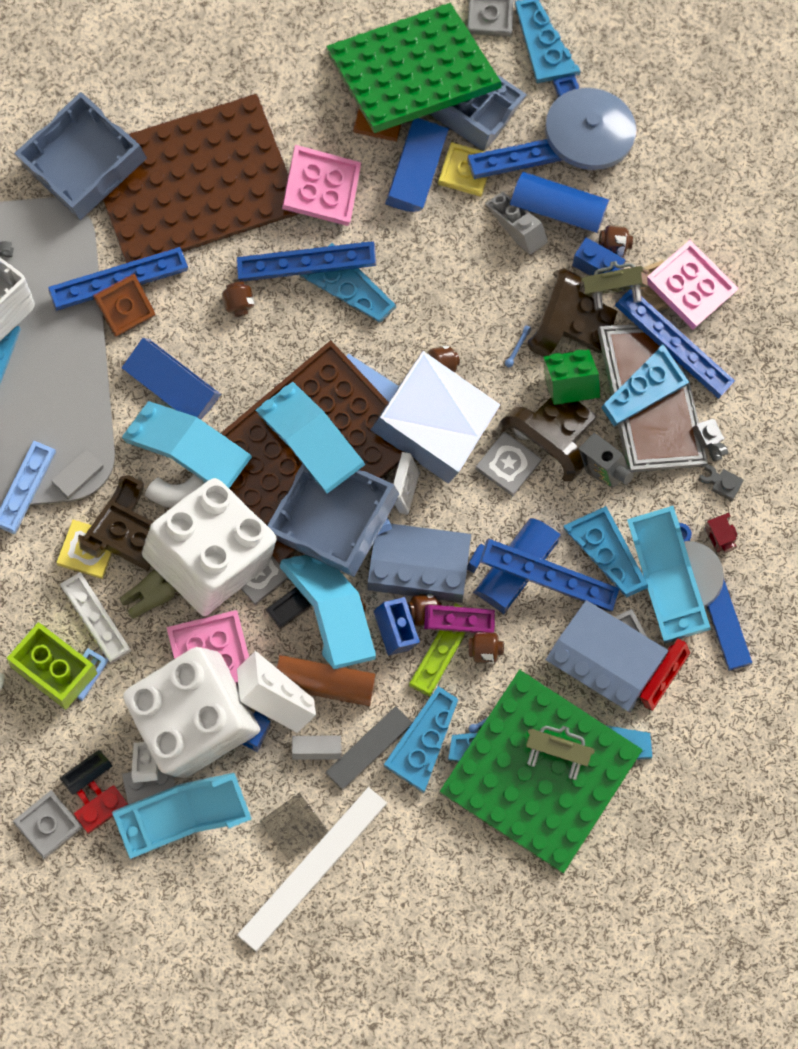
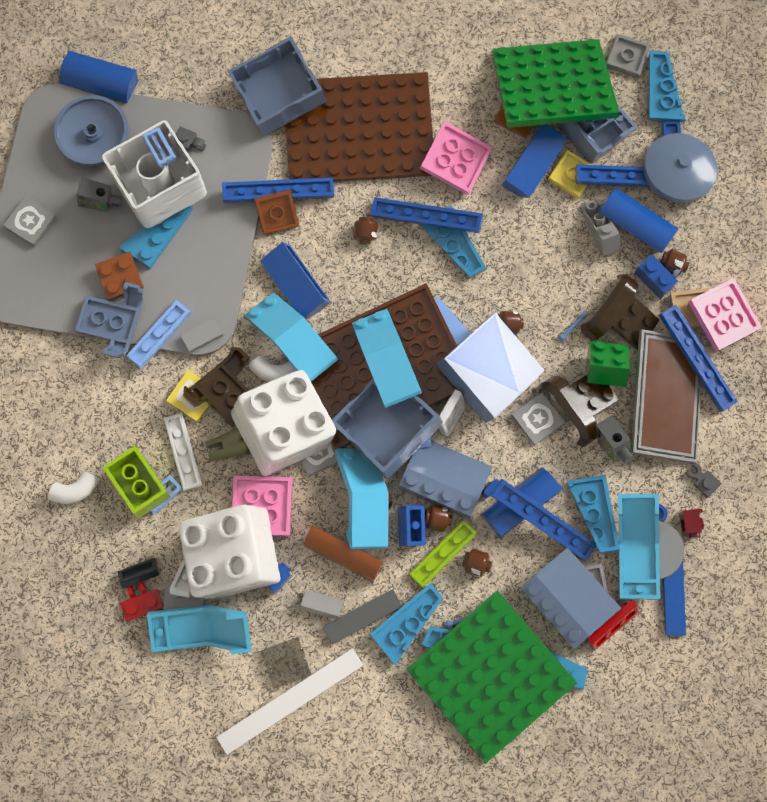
camera: 20 degrees right, 5 degrees up
light grey tile [13,790,83,860] -> none
white wedge [237,651,316,733] -> none
black tile [266,587,312,630] -> none
magenta tile [424,605,495,633] -> none
olive piece [526,726,595,780] -> none
olive piece [582,261,649,310] -> none
wing [601,345,689,427] -> none
plate [692,419,729,462] -> none

